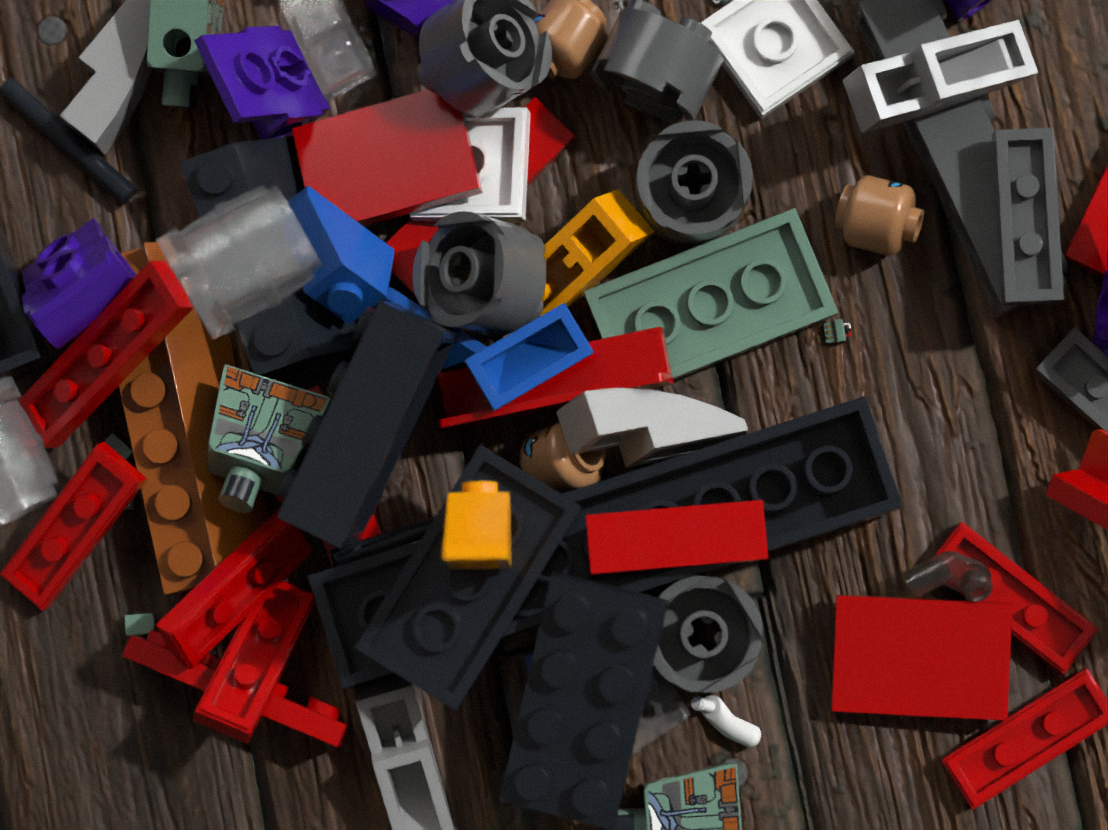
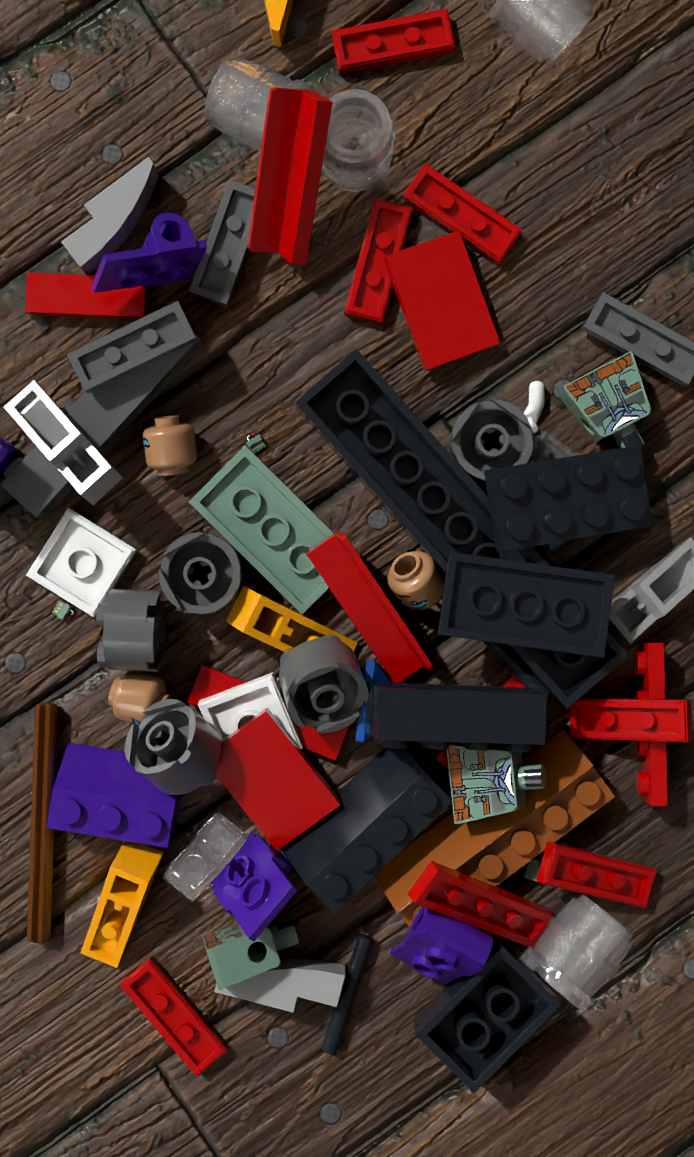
camera: 115 degrees left, 5 degrees up
sand green piece [124,613,157,636] -> none
clear piece [156,184,323,340] -> none
red tile [156,507,313,670] -> none
blue slope [270,185,395,324] -> none
light orange slope [444,481,512,569] -> none
blue slope [464,303,594,412] -> none
slope [556,388,748,468] -> none
red tile [586,500,768,575] -> none
clear smoke arm [903,551,993,602] -> none

